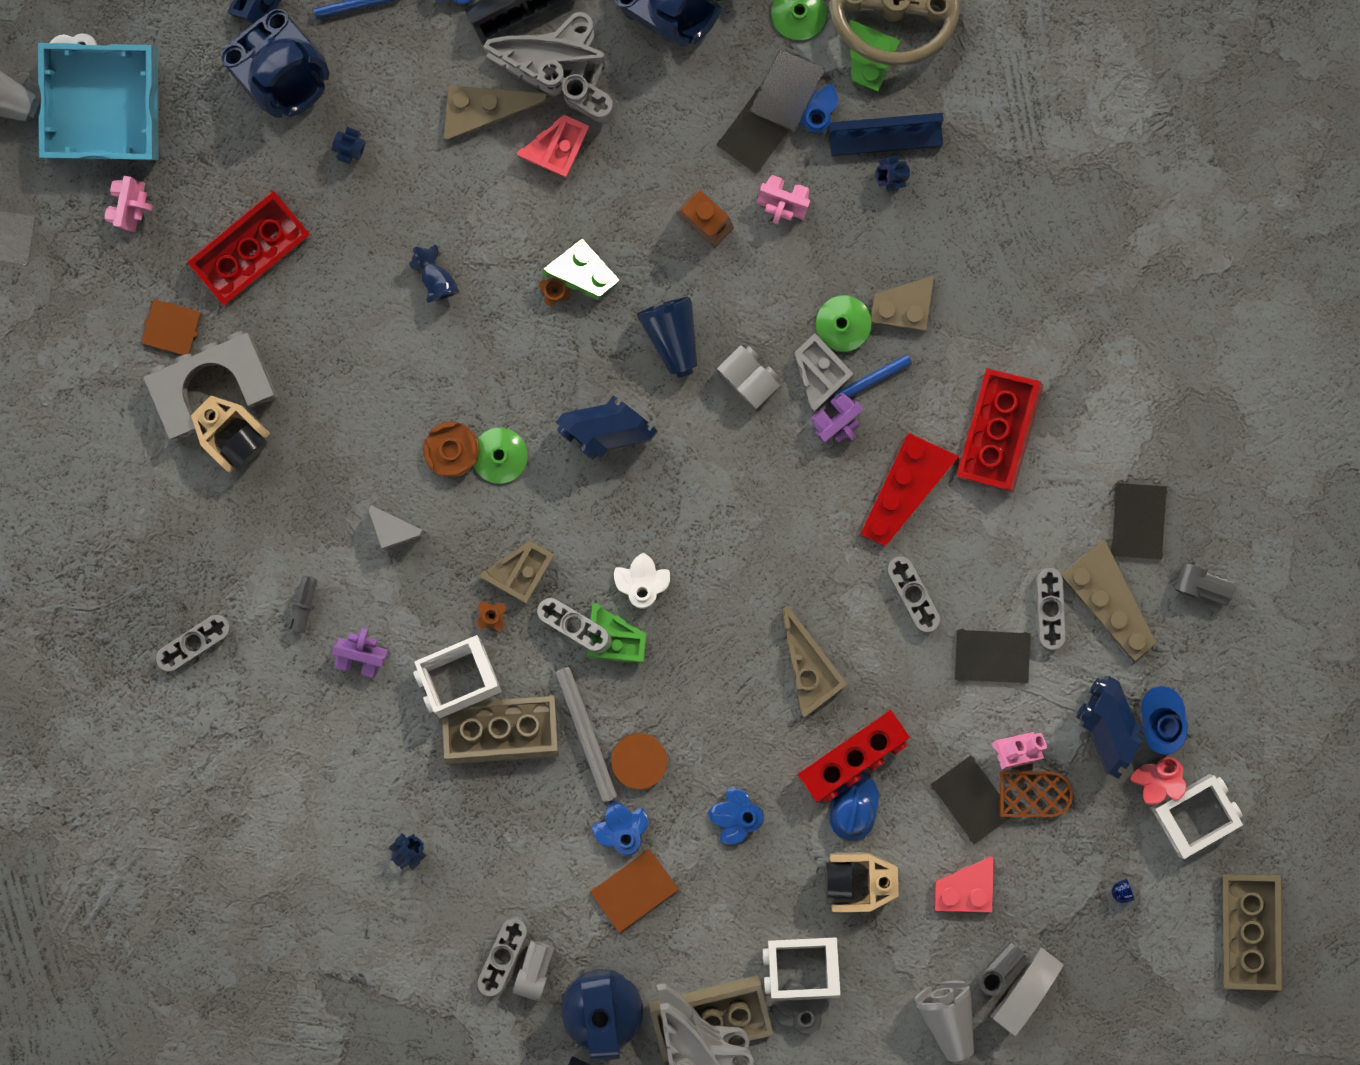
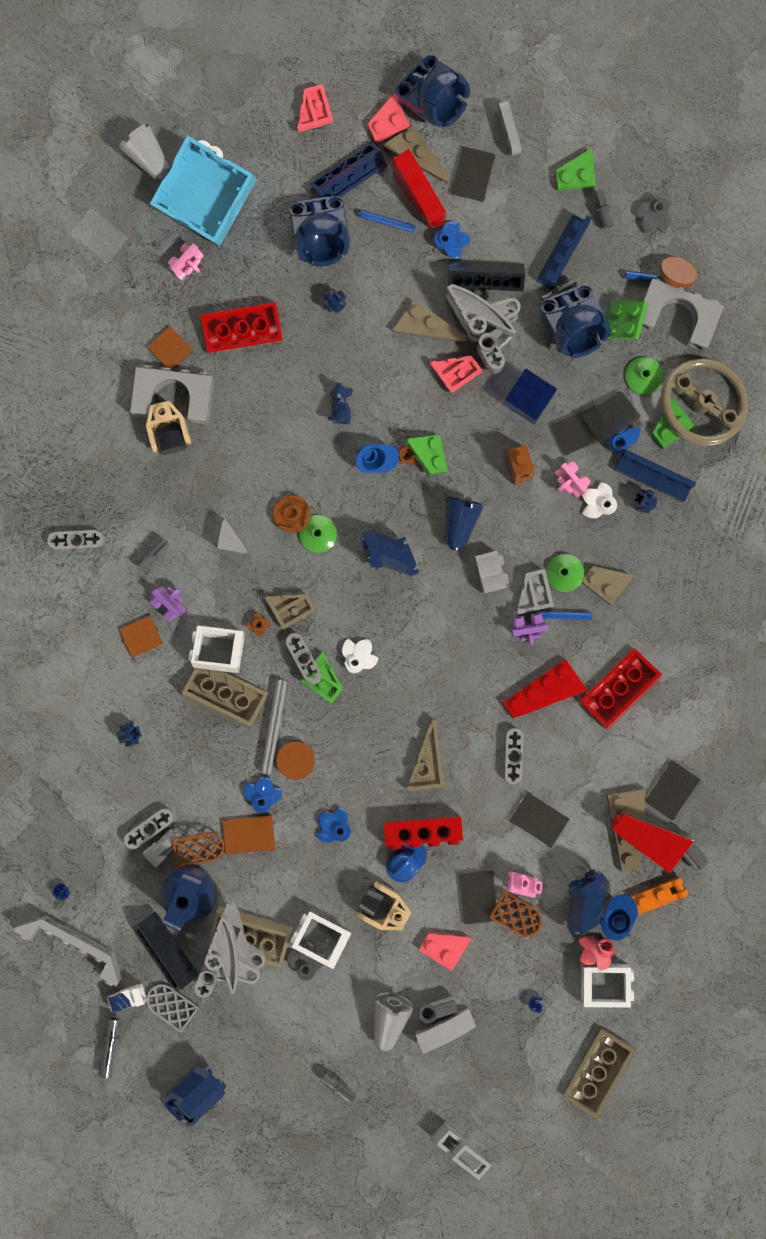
camera: 30 degrees right, 0 degrees up
light grey beam [1035,568,1065,650] -> none
none -> dark orange piece [119,616,163,658]
none -> dark orange window [172,832,224,868]
none -> blue piece [356,443,399,473]
none -> clear blue brick [503,368,557,425]
none -> white plate [582,482,617,518]
none -> red slope [611,812,693,874]
none -> orange plate [630,876,688,915]

